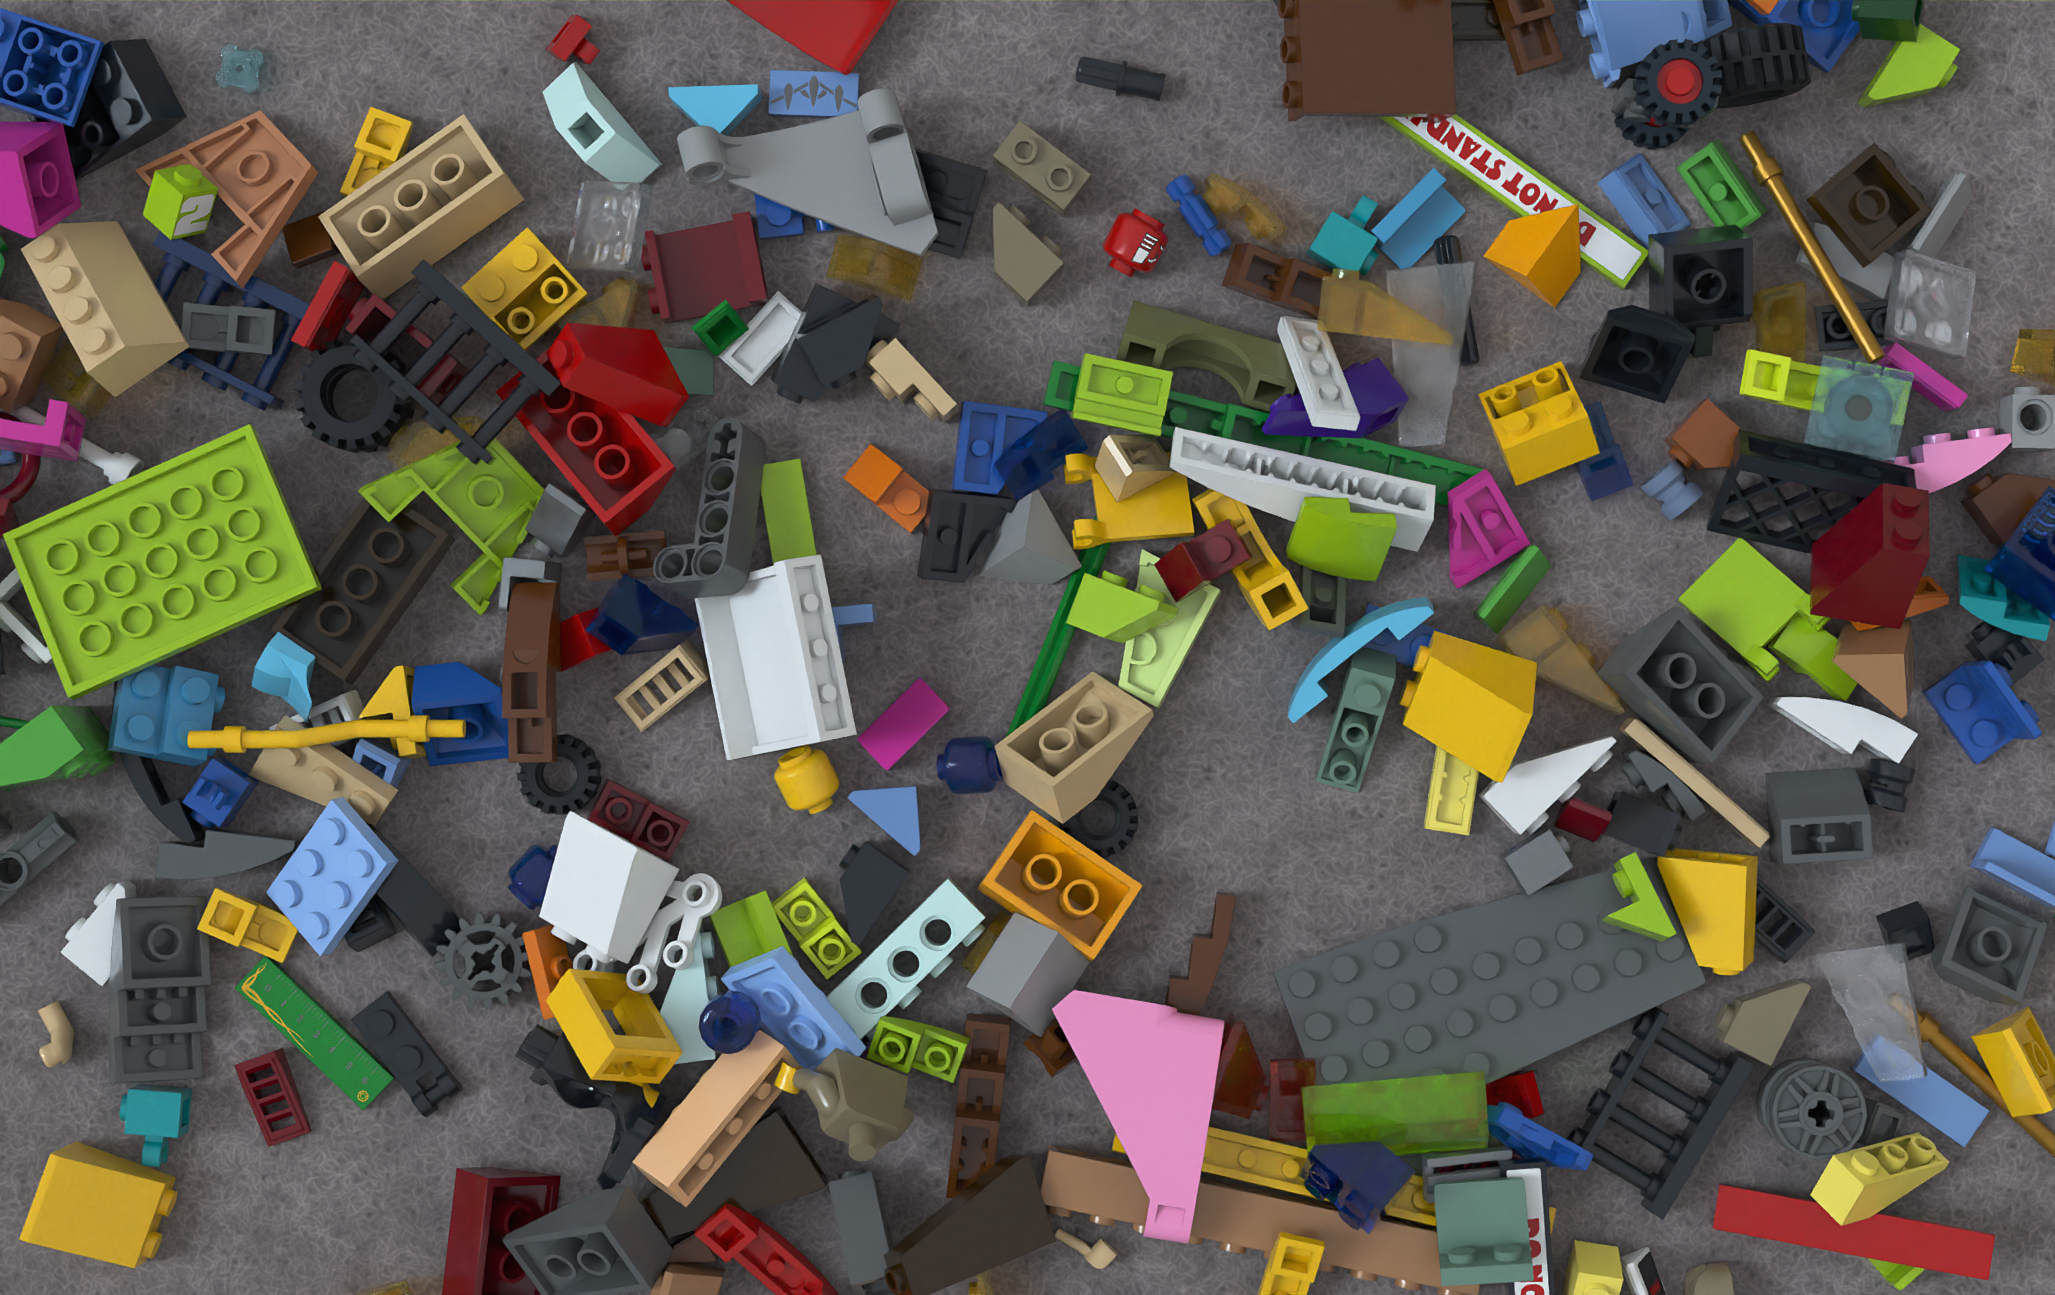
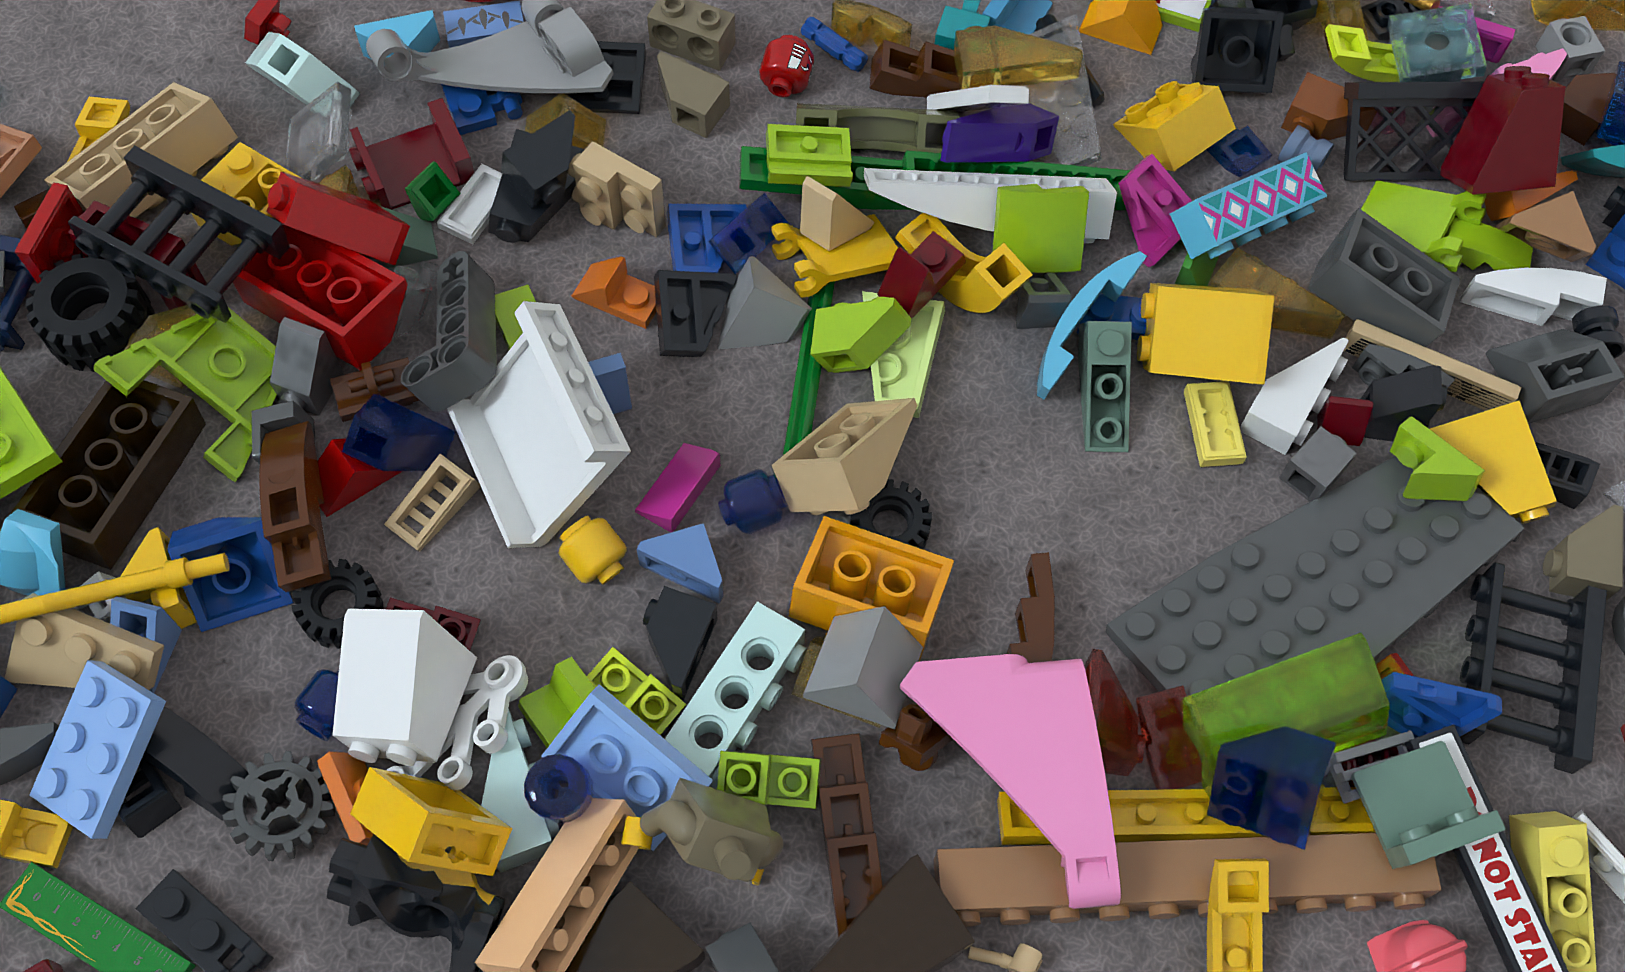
camera: 15 degrees left, 25 degrees down
none -> medium azure brick [1170,152,1327,259]

